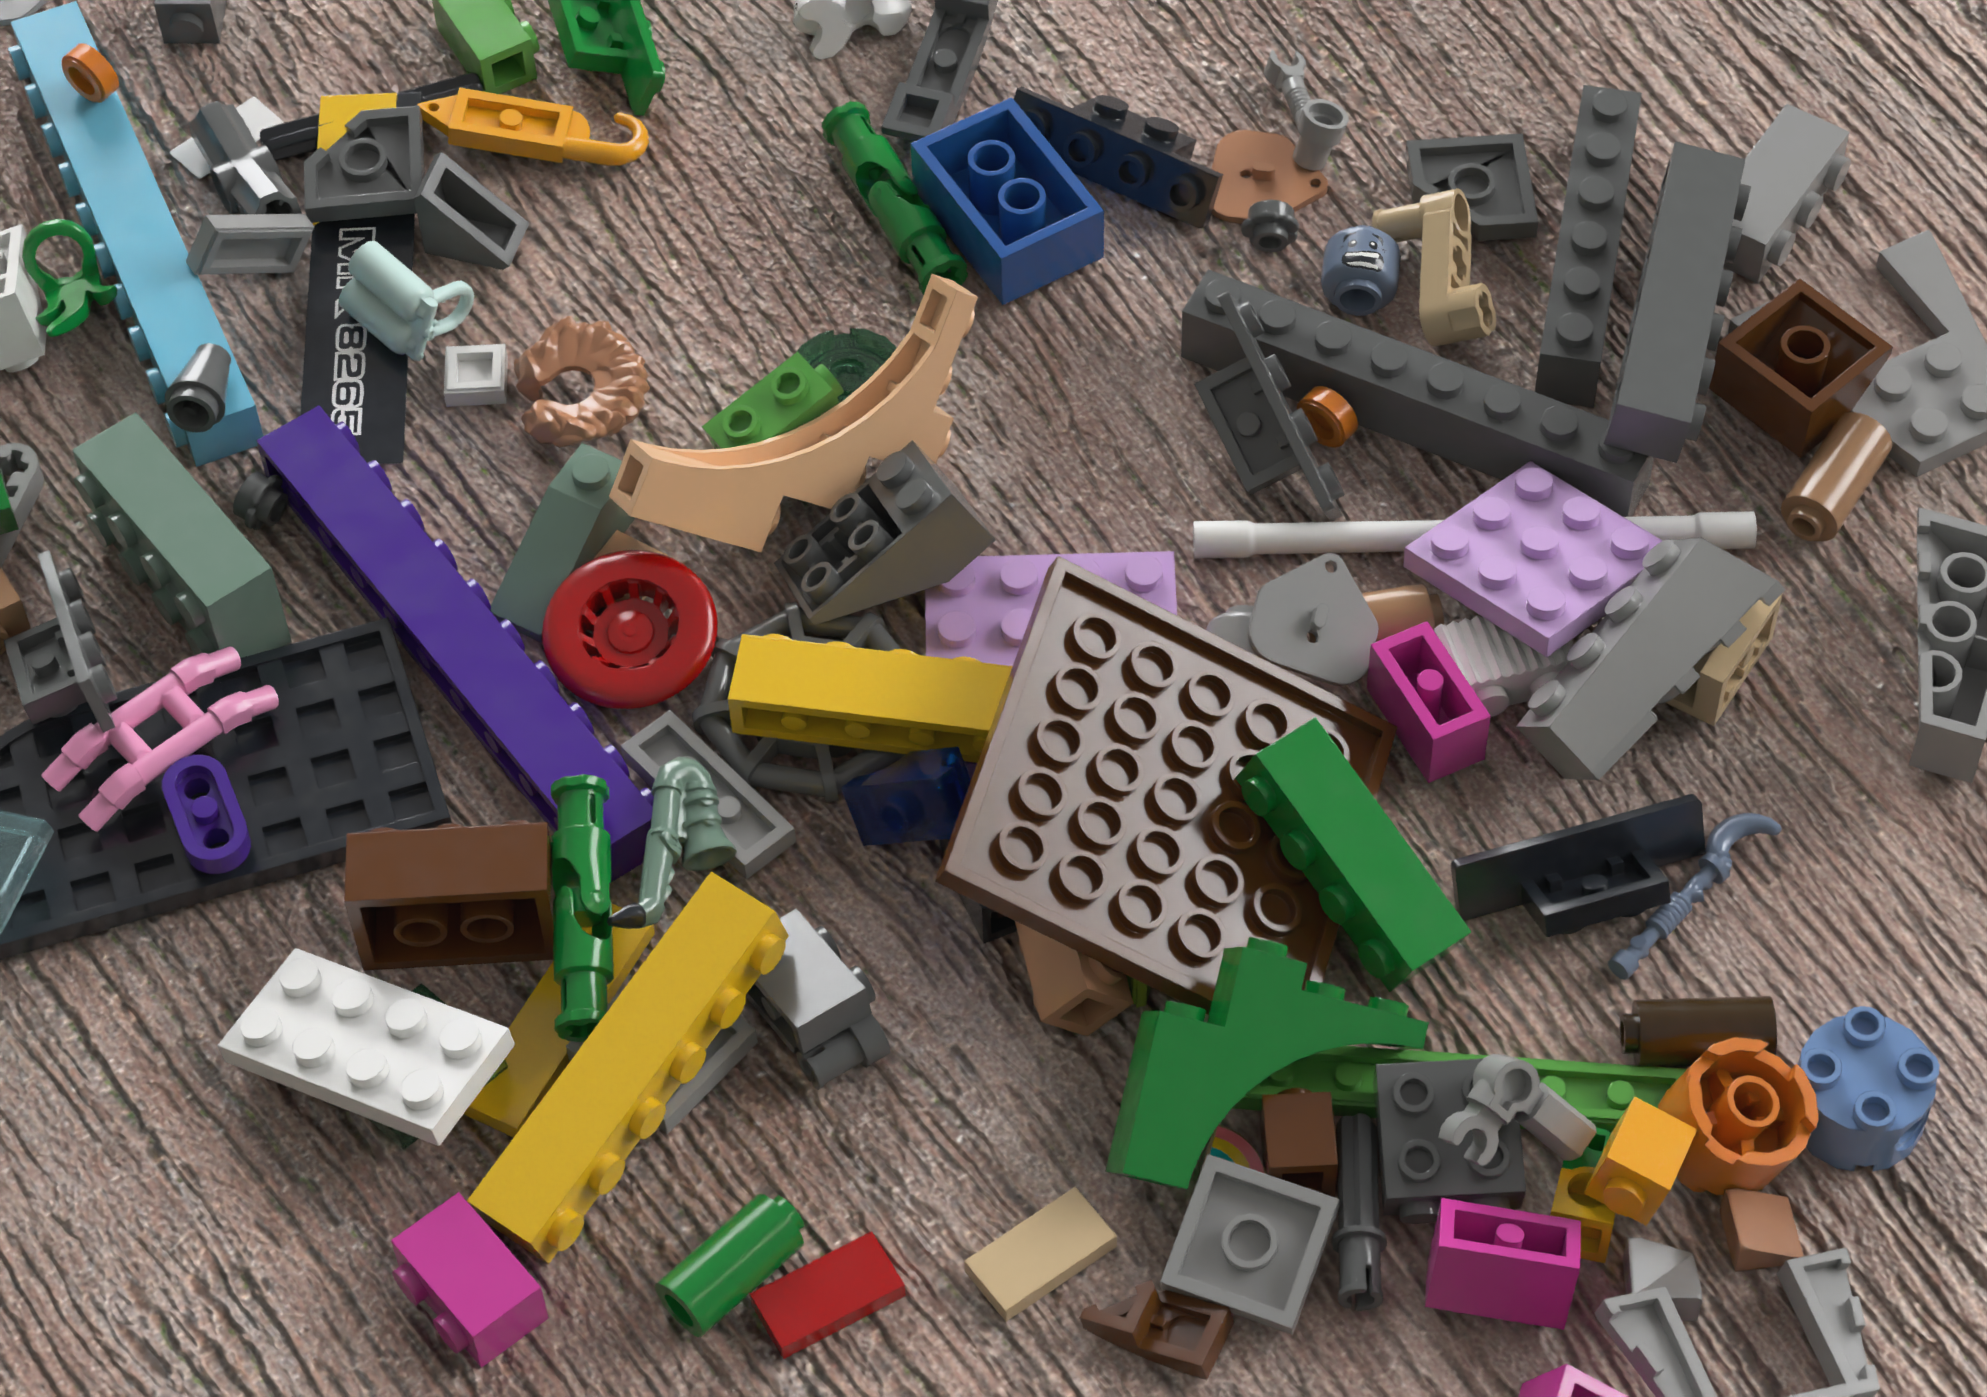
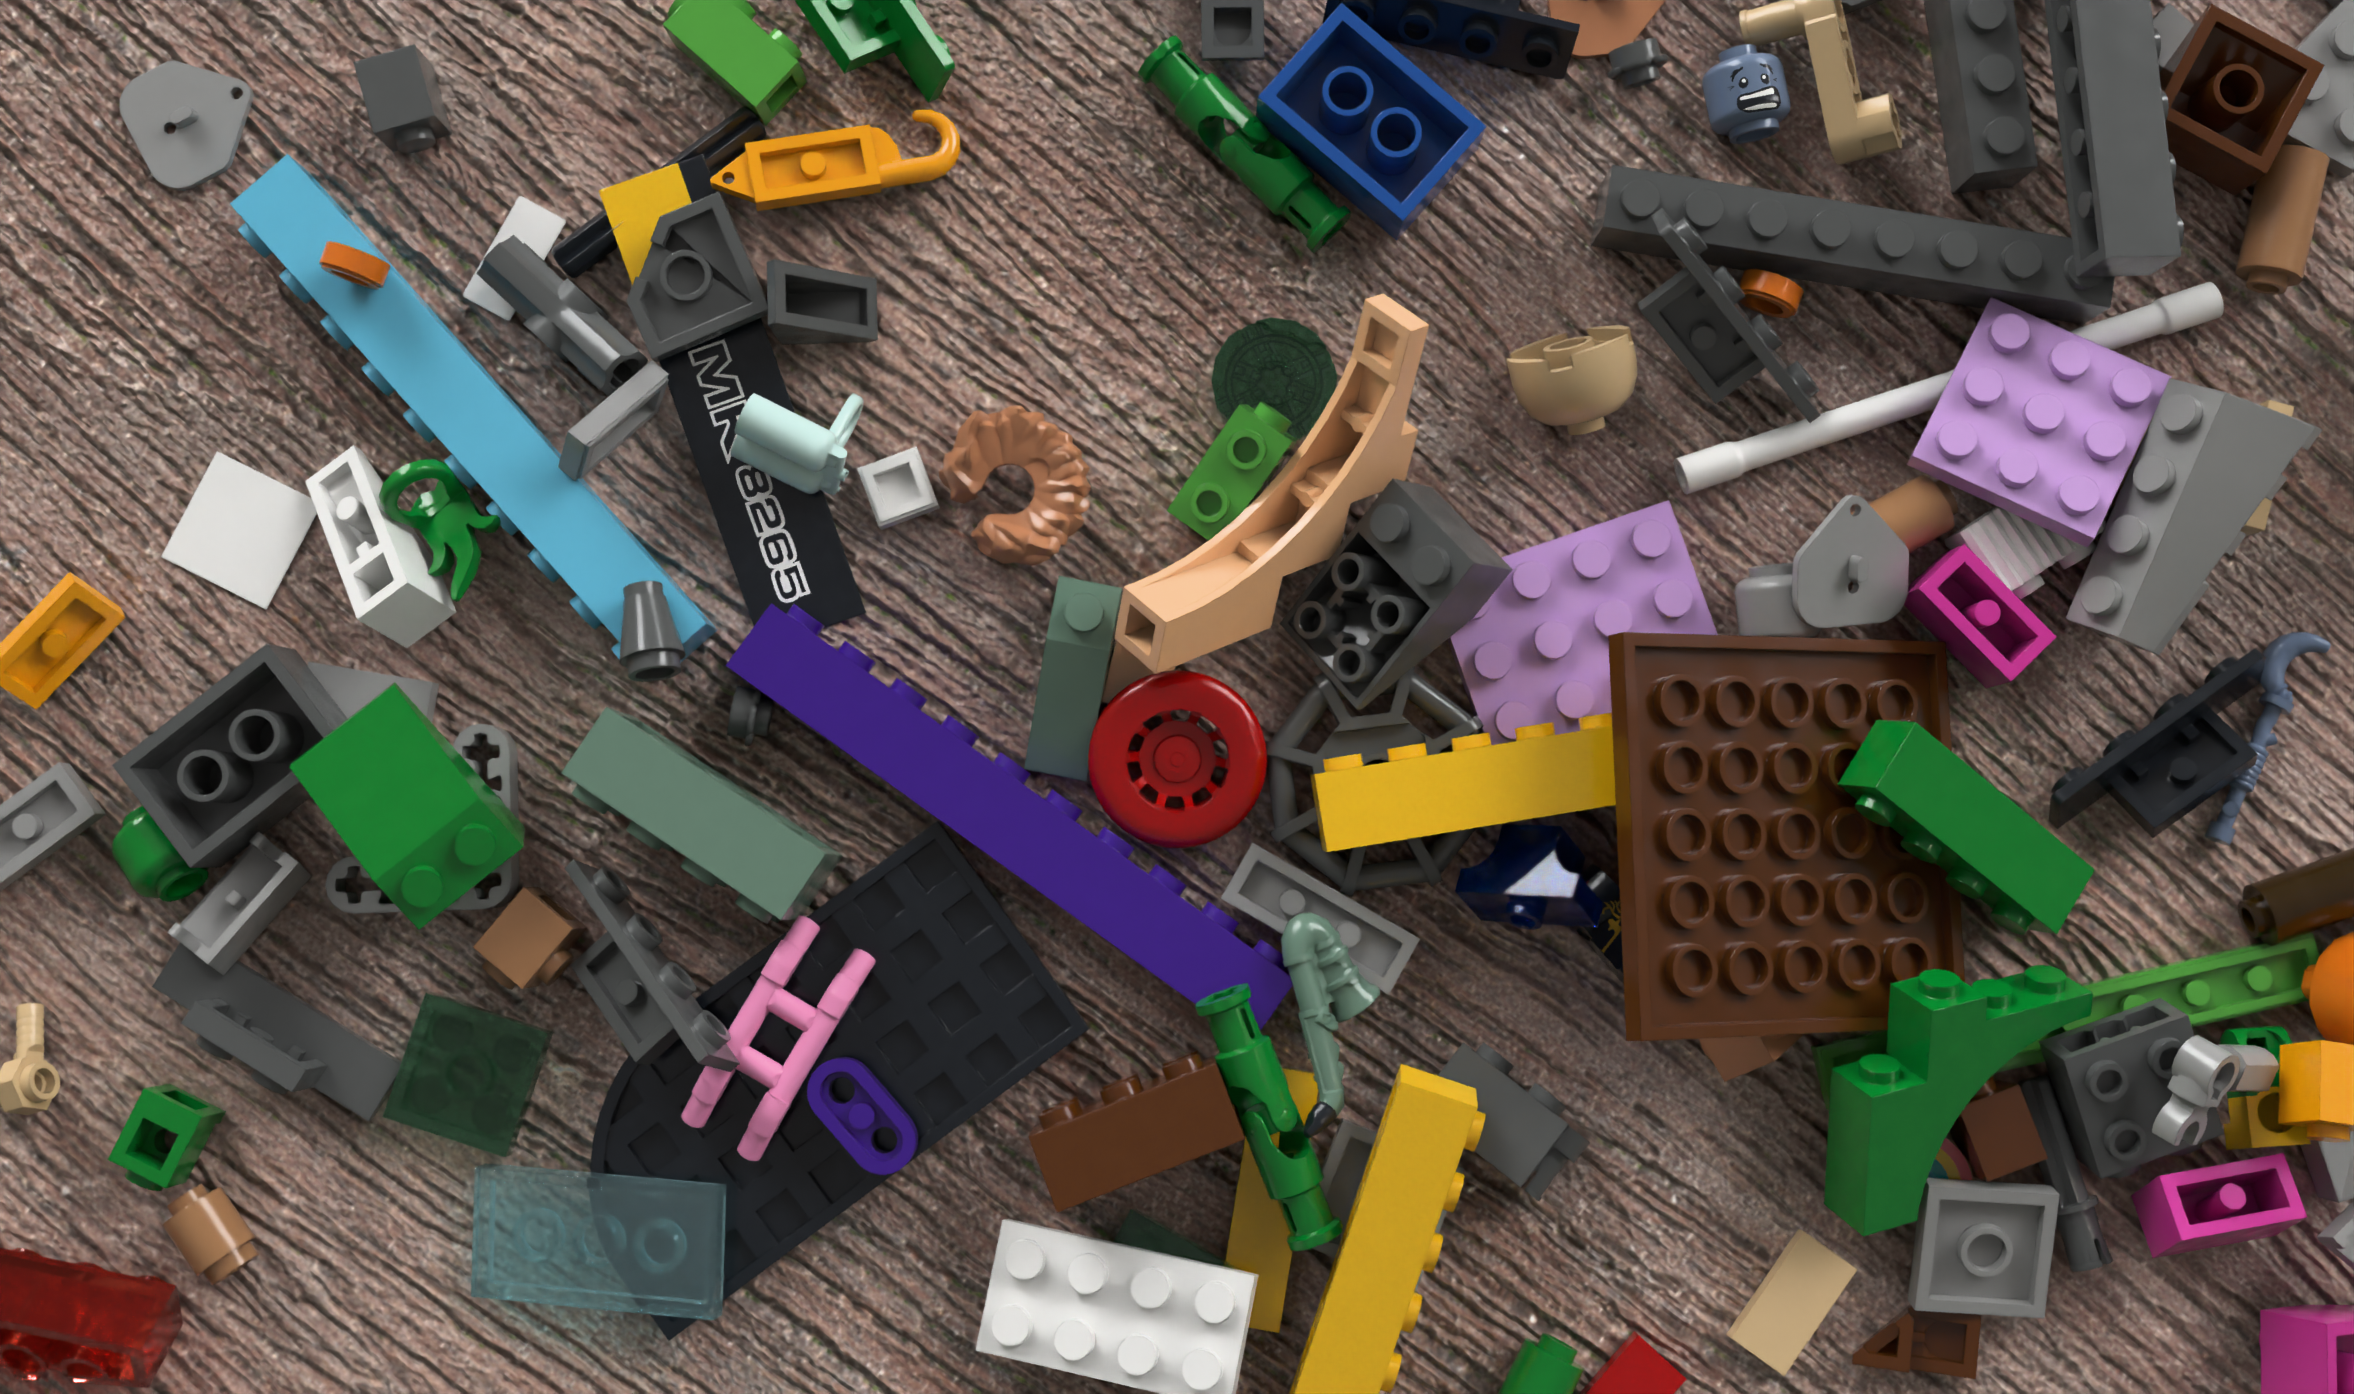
camera: 20 degrees left, 30 degrees up
none -> tan cylinder [1506,325,1637,435]

